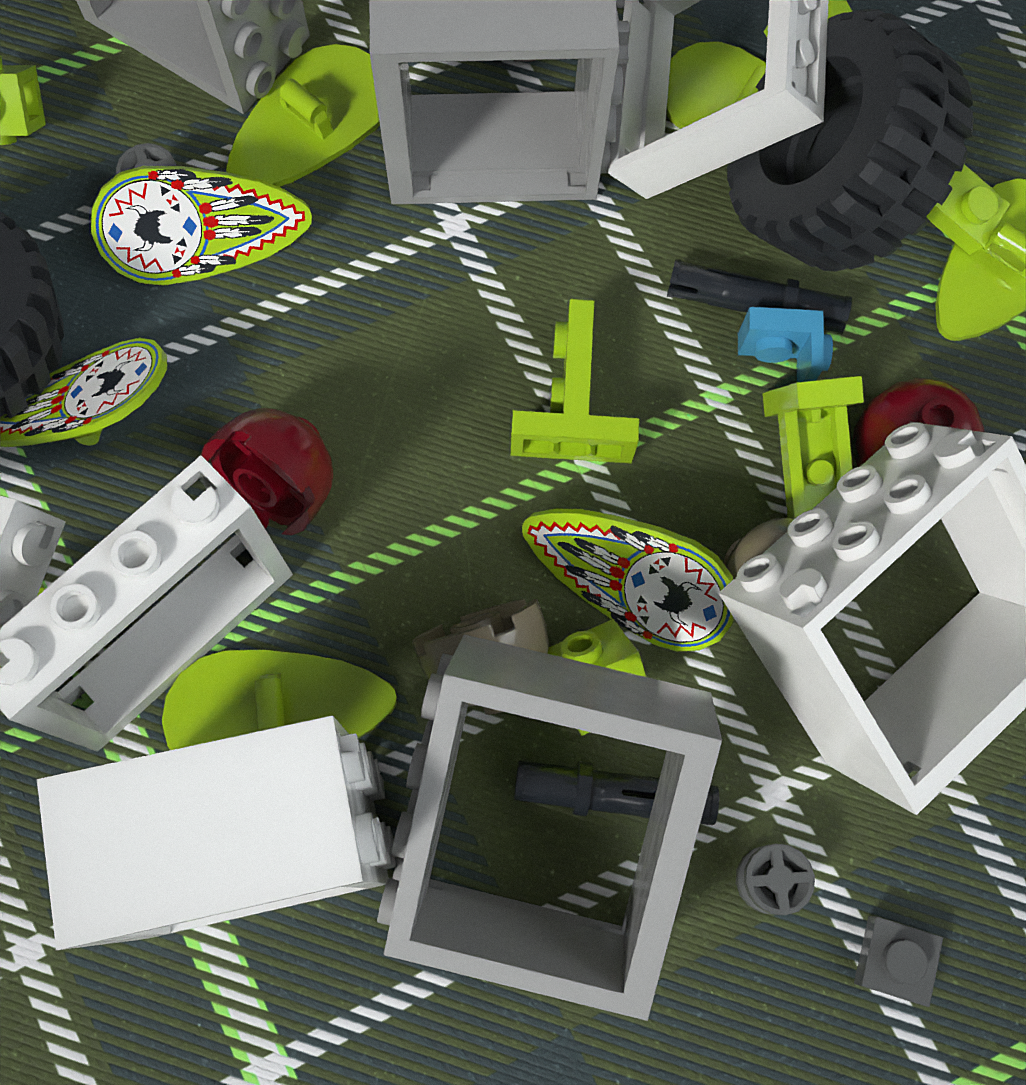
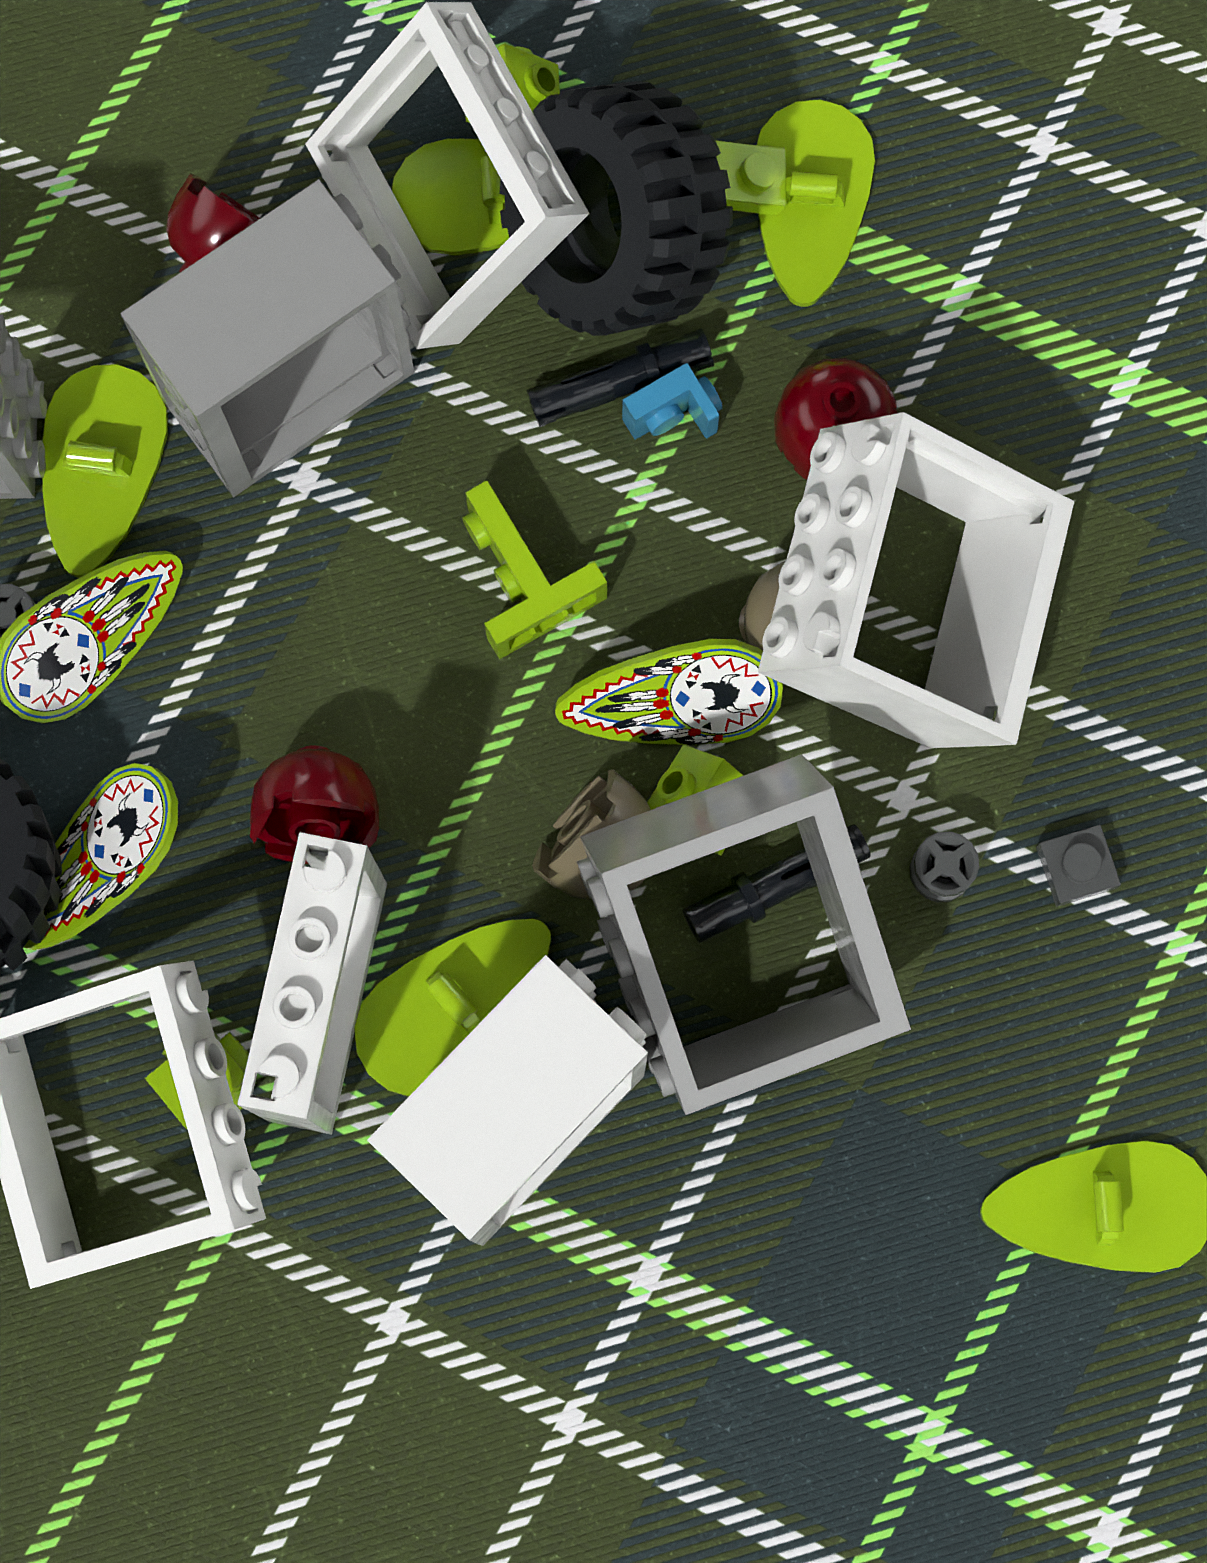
camera: 30 degrees left, 5 degrees up
lime bracket [763,376,864,519] -> none

